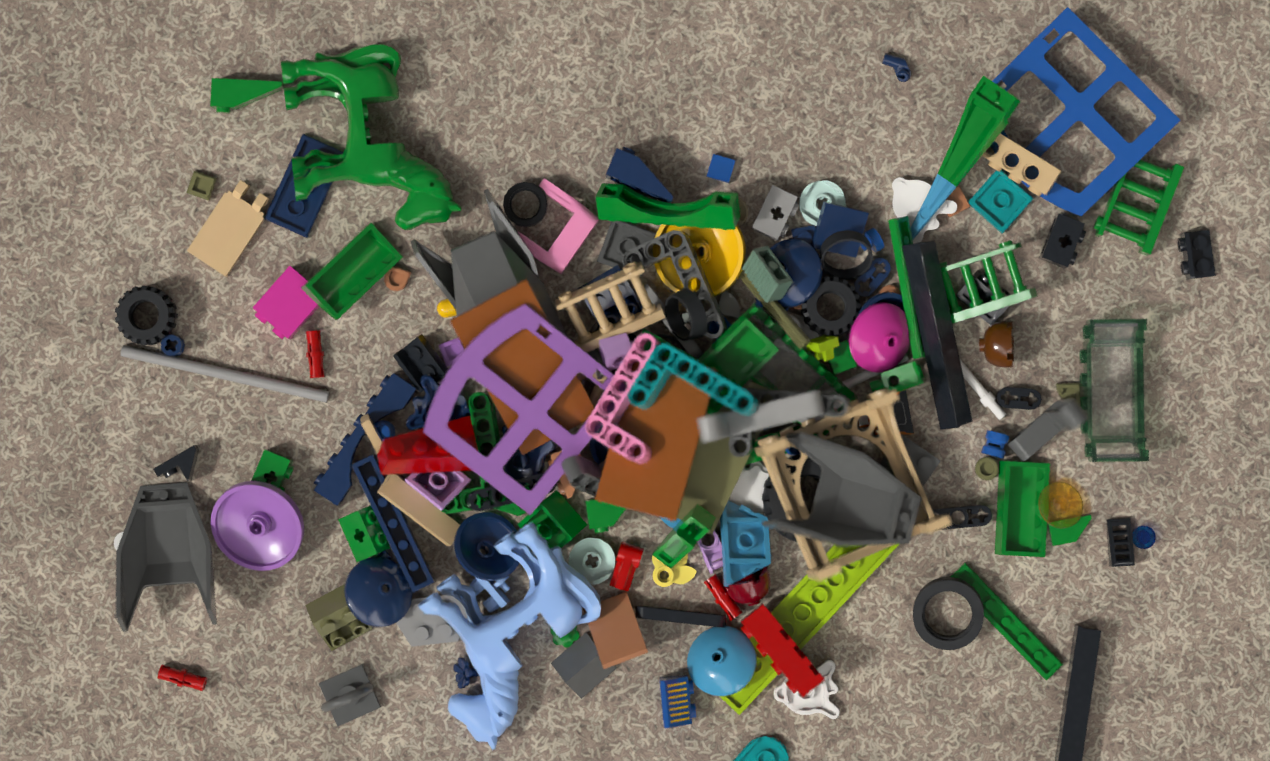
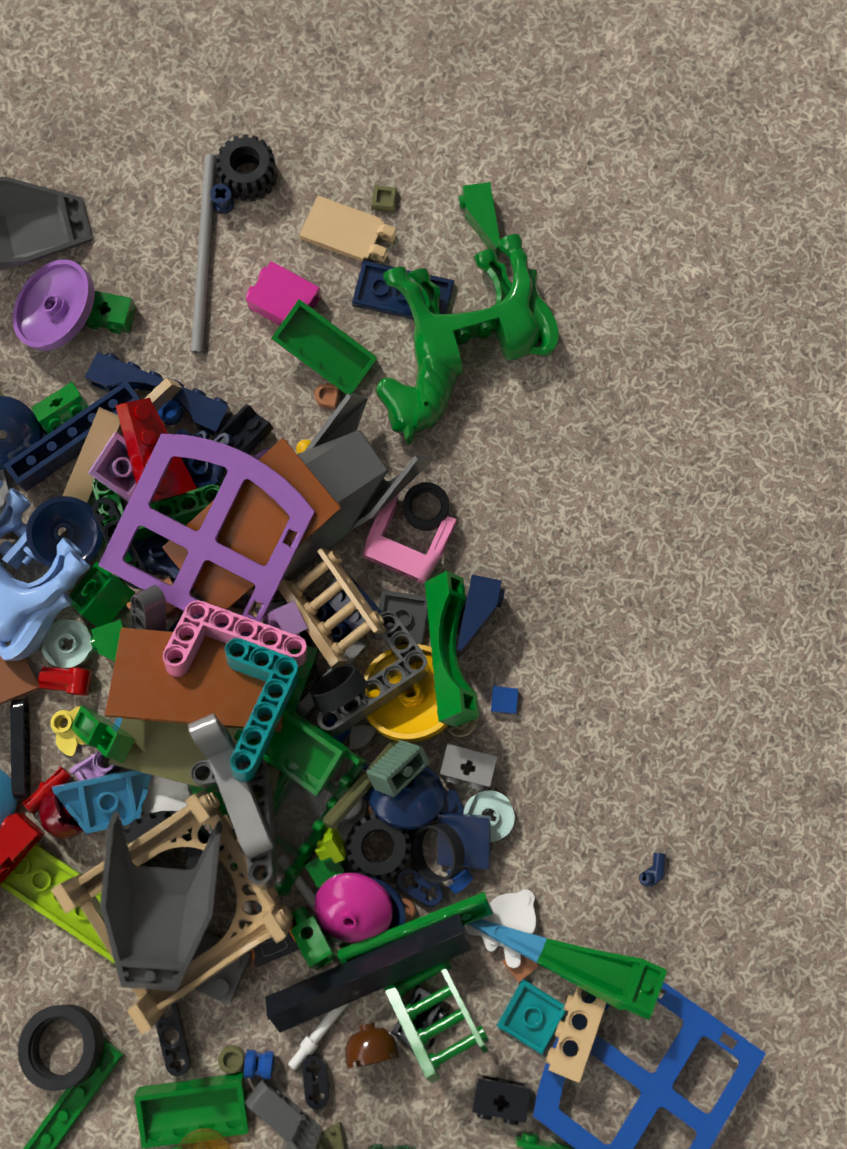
camera: 85 degrees right, 10 degrees down
black slope [153,445,199,481] -> none
red pin [306,330,325,378] -> none

